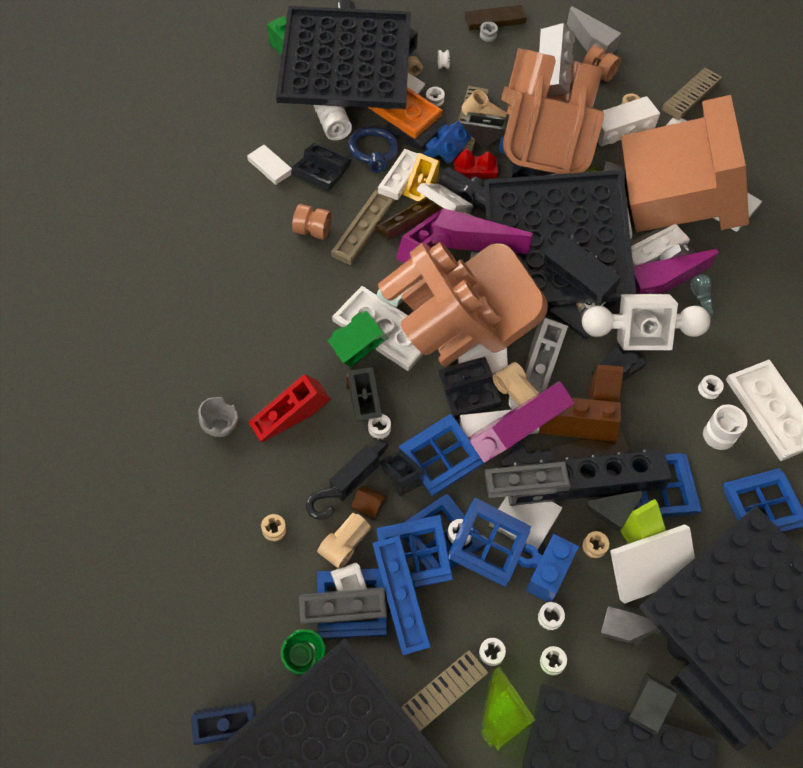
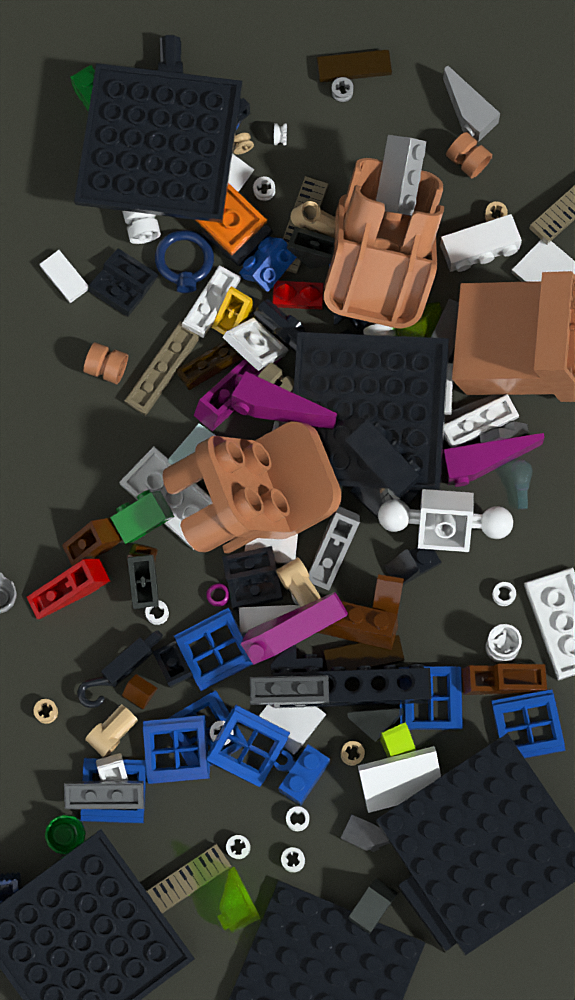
camera: 10 degrees right, 15 degrees up
blue plate [372,535,431,655] -> none
none -> reddish brown slope [62,518,123,566]
none -> magenta piece [206,583,230,607]
none -> reddish brown slope [462,664,547,695]

